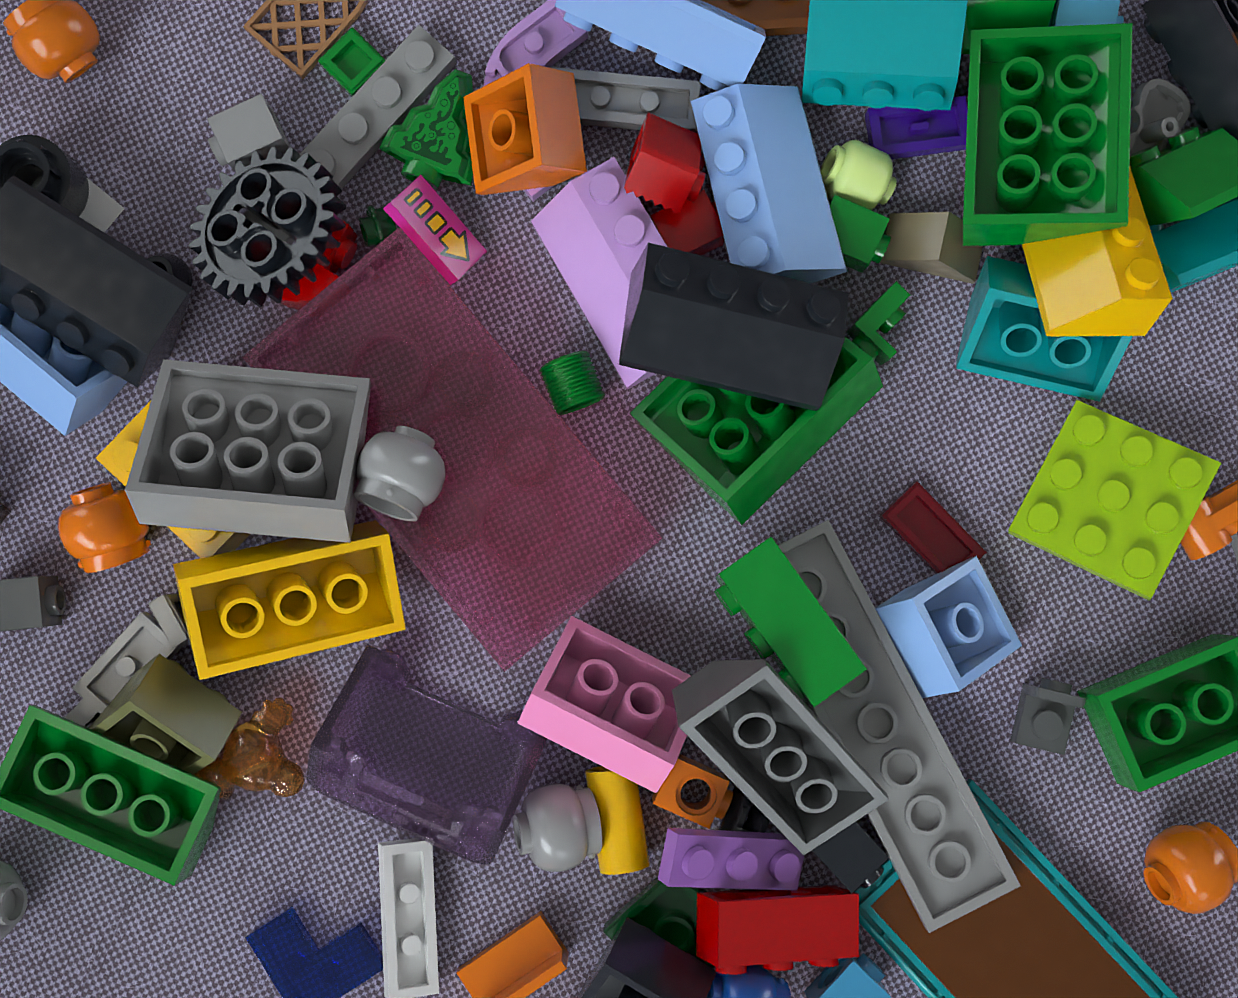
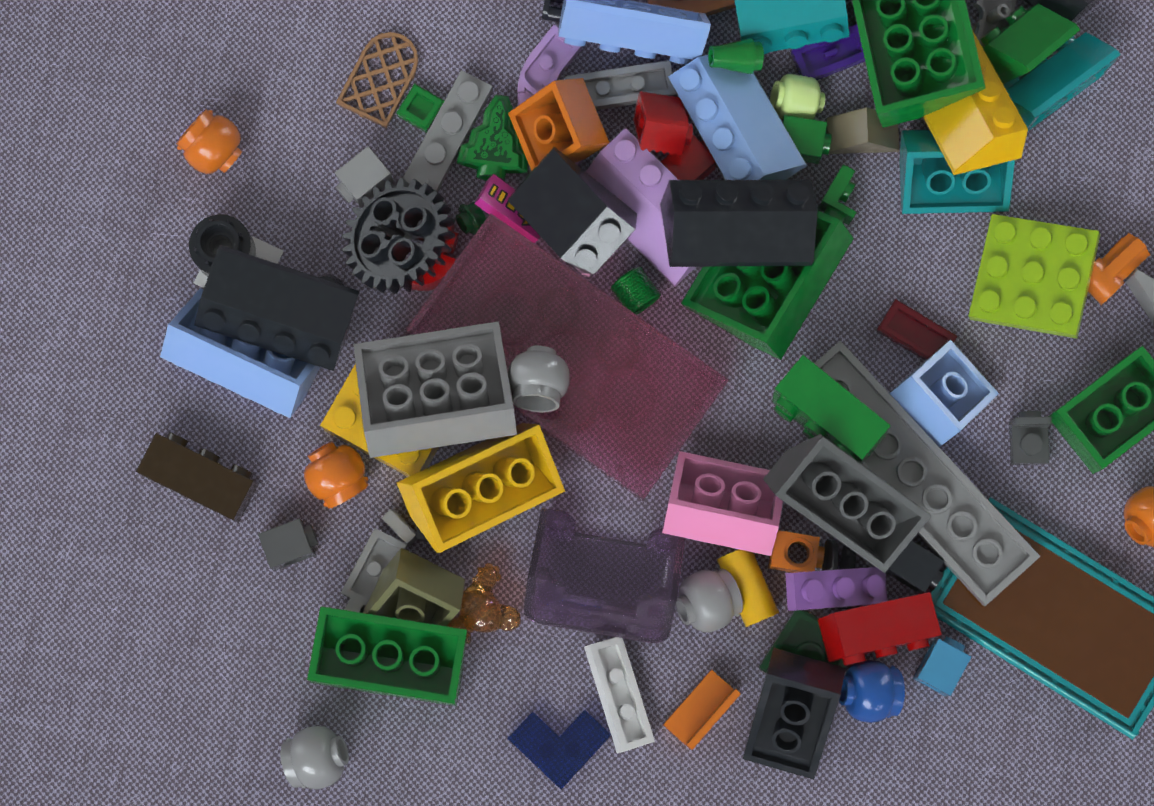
camera: 10 degrees left, 5 degrees down
none -> black slope [508,147,637,280]
none -> green cone [708,38,764,74]

